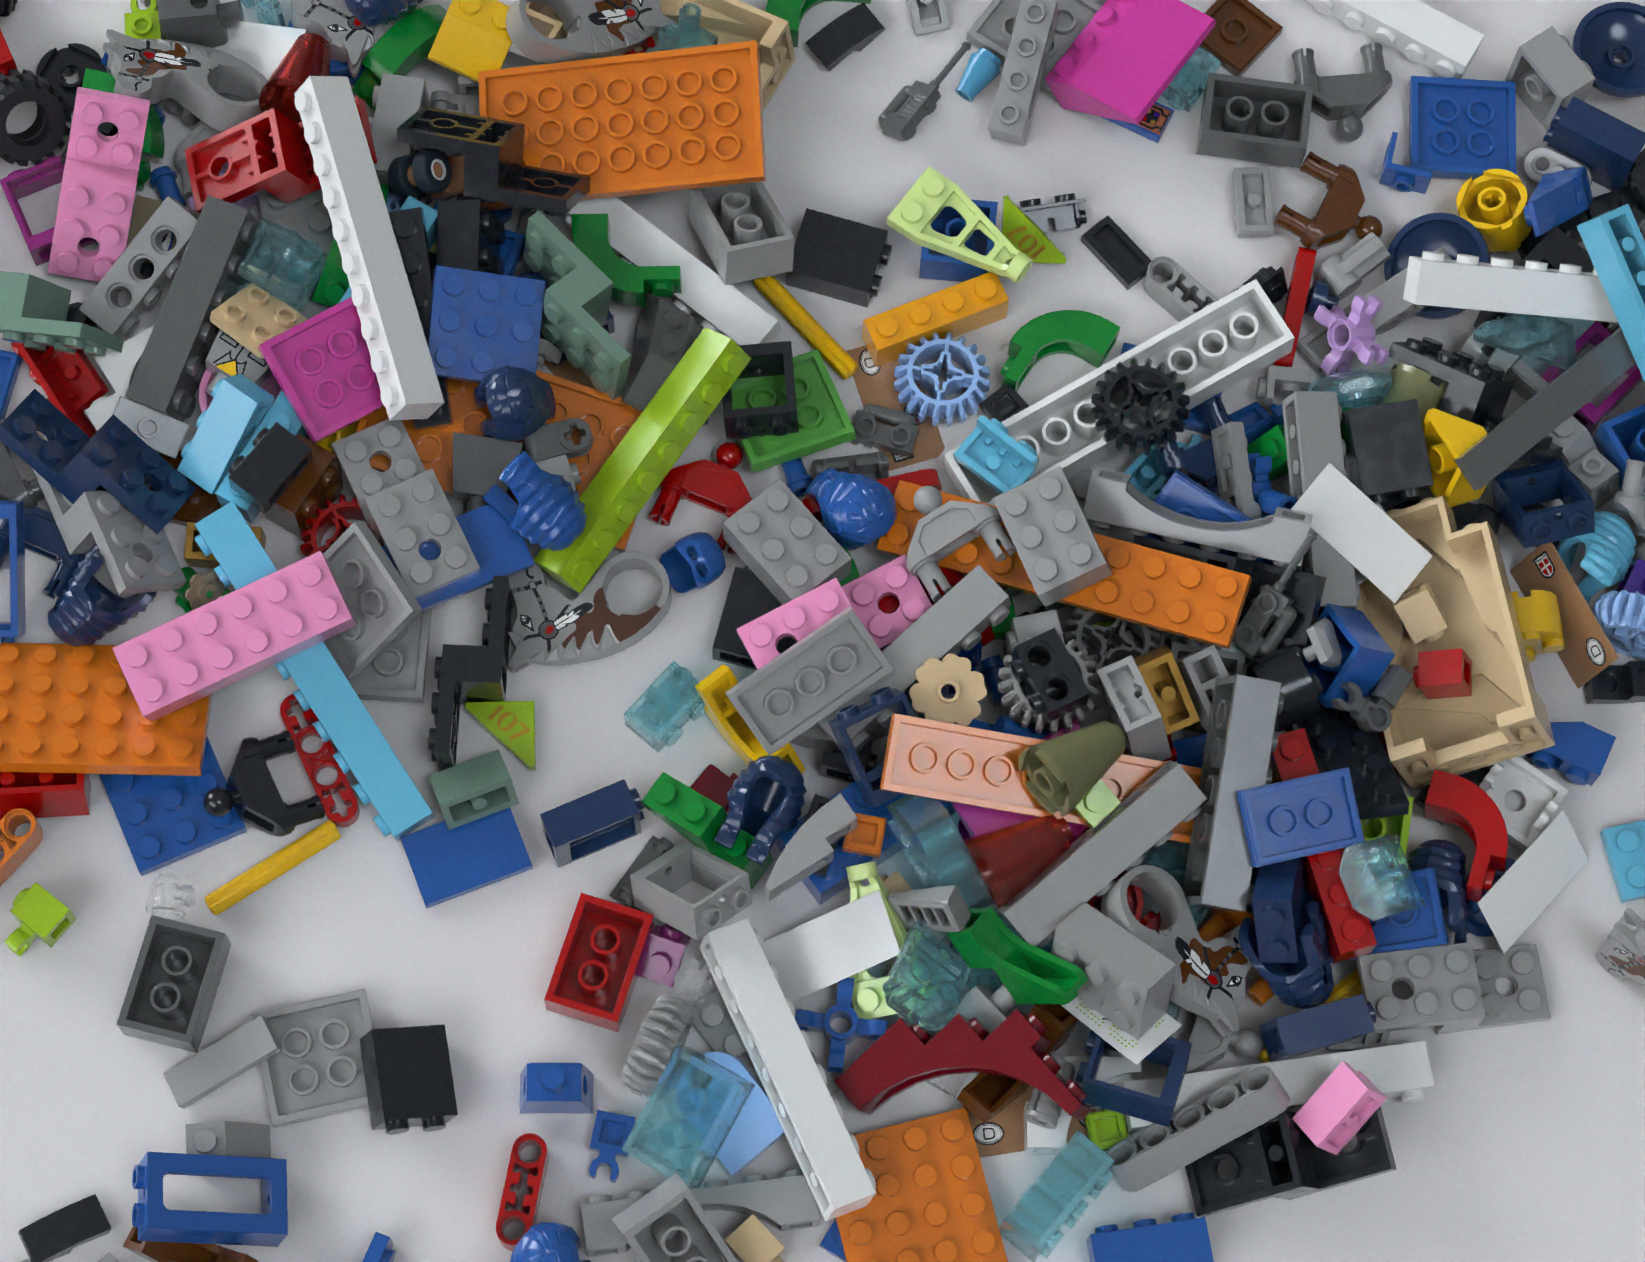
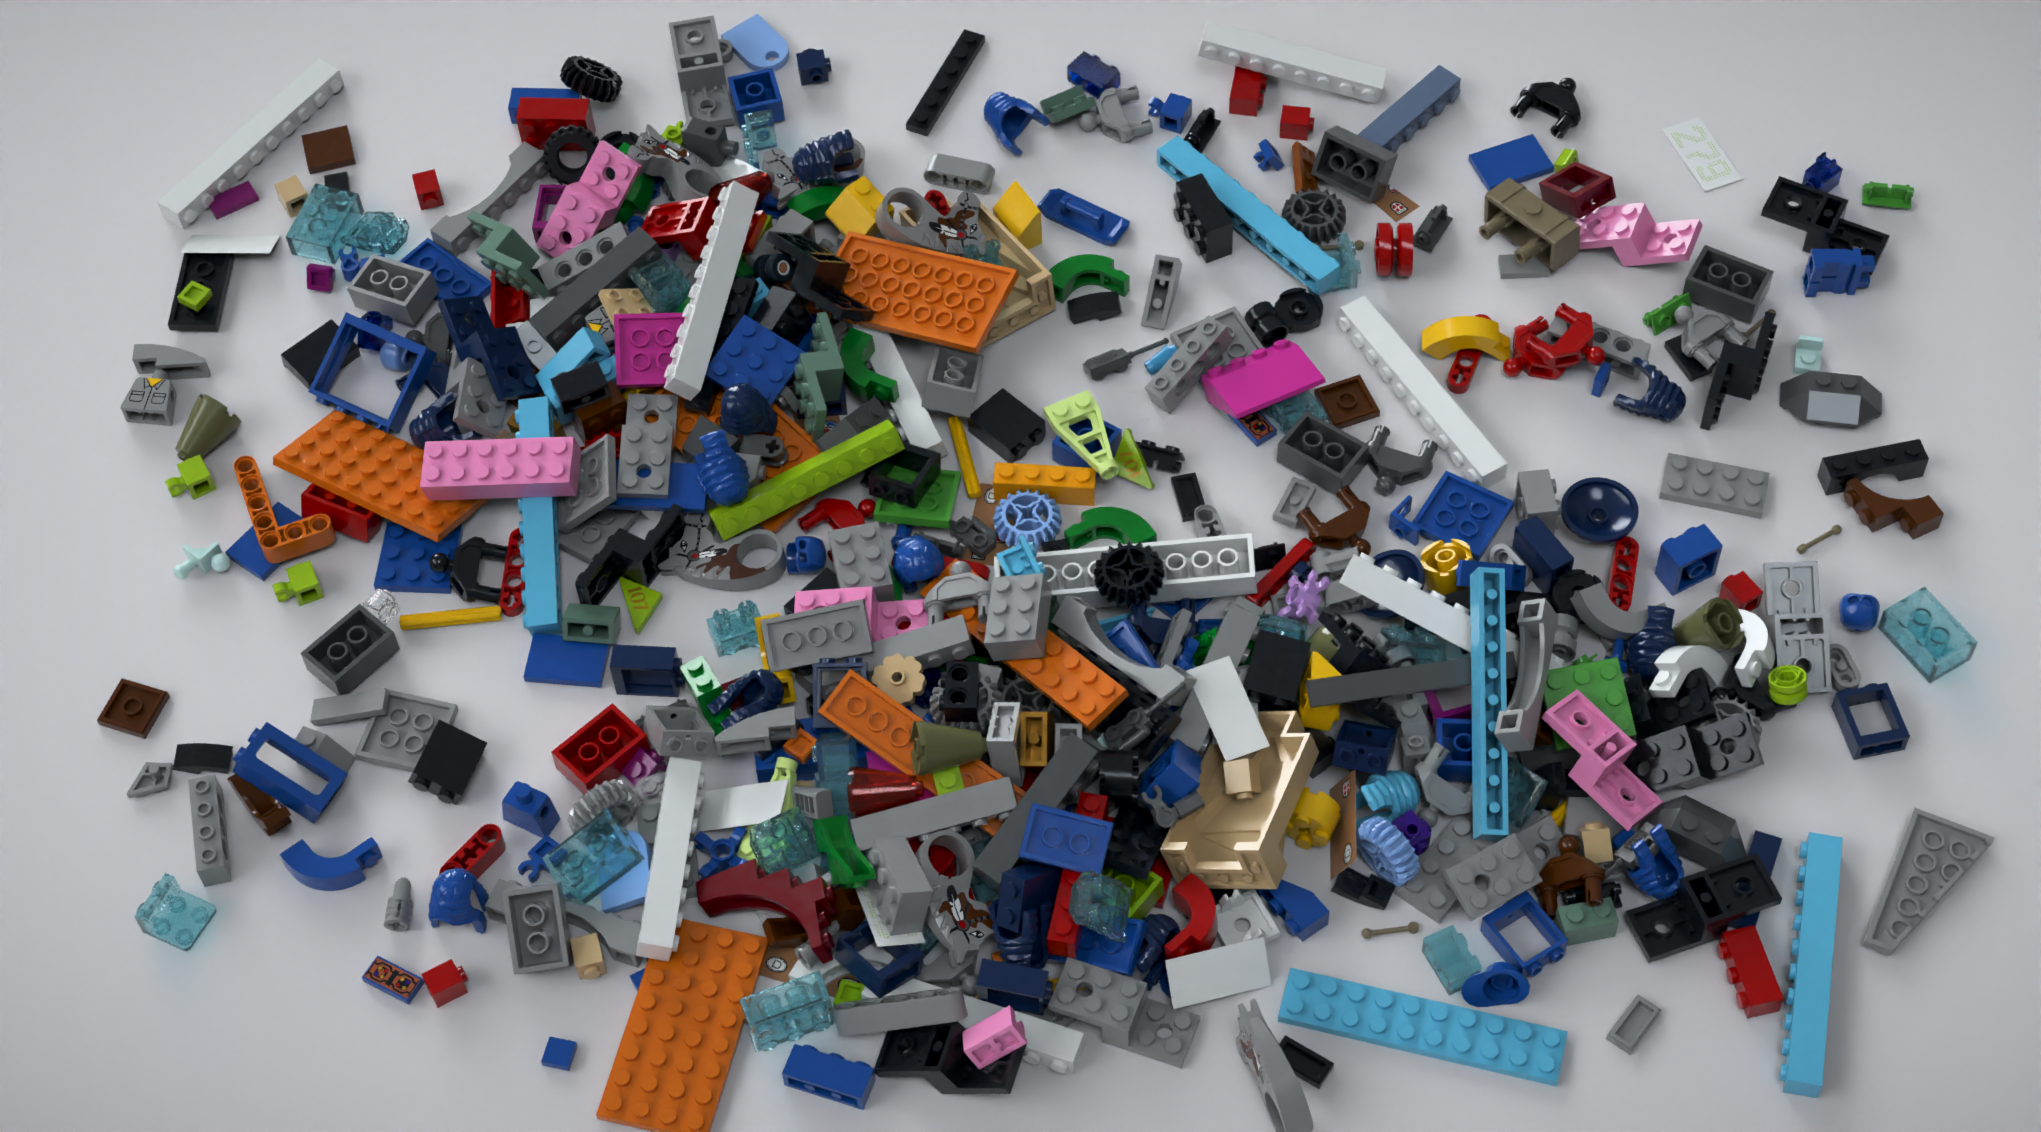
camera: 35 degrees right, 15 degrees down
light grey piece [1303,617,1342,668] -> none
red brick [1413,648,1472,700] -> none

